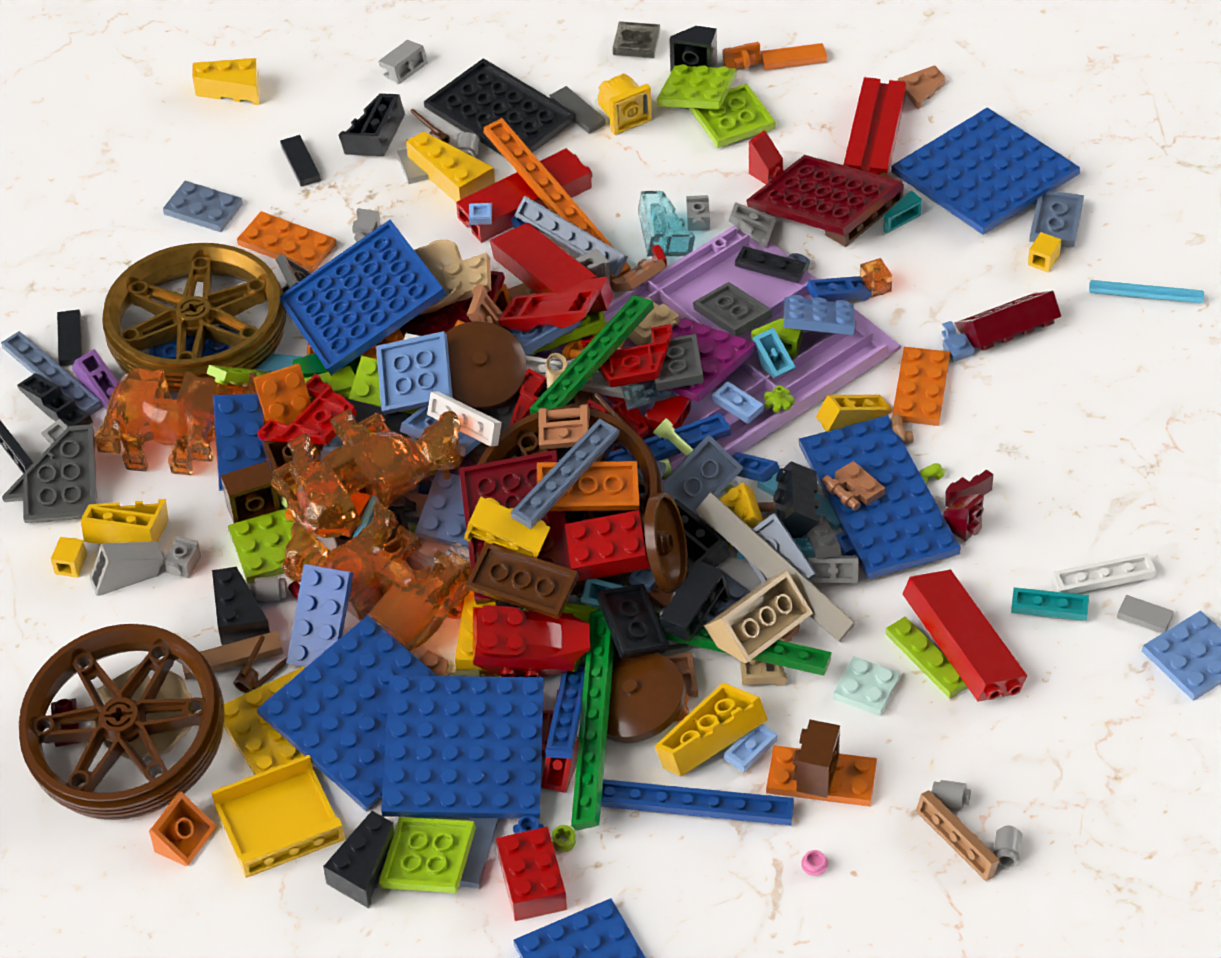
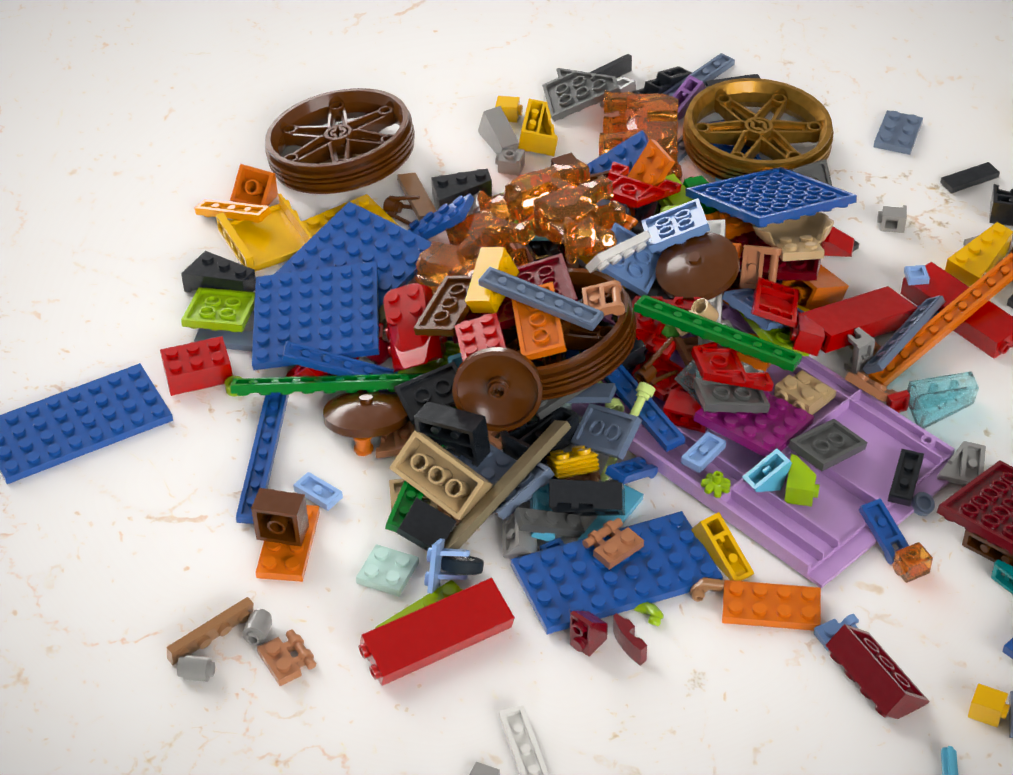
camera: 85 degrees right, 5 degrees down
lime plate [207,365,269,388] -> none
orange plate [237,211,337,273] -> none
blue plate [513,816,544,834] -> none
yellow wedge [655,682,768,777] -> none
light grey brick [686,195,710,231] -> none
medium blue plate [784,295,855,335] -> none
bright pink plate [801,850,828,876] -> none
teal plate [1011,587,1089,621] -> none
none -> light orange plate [194,199,271,223]
none -> nougat plate [257,629,316,686]
none -> black tile [396,498,457,551]
none -> plate [424,538,484,594]

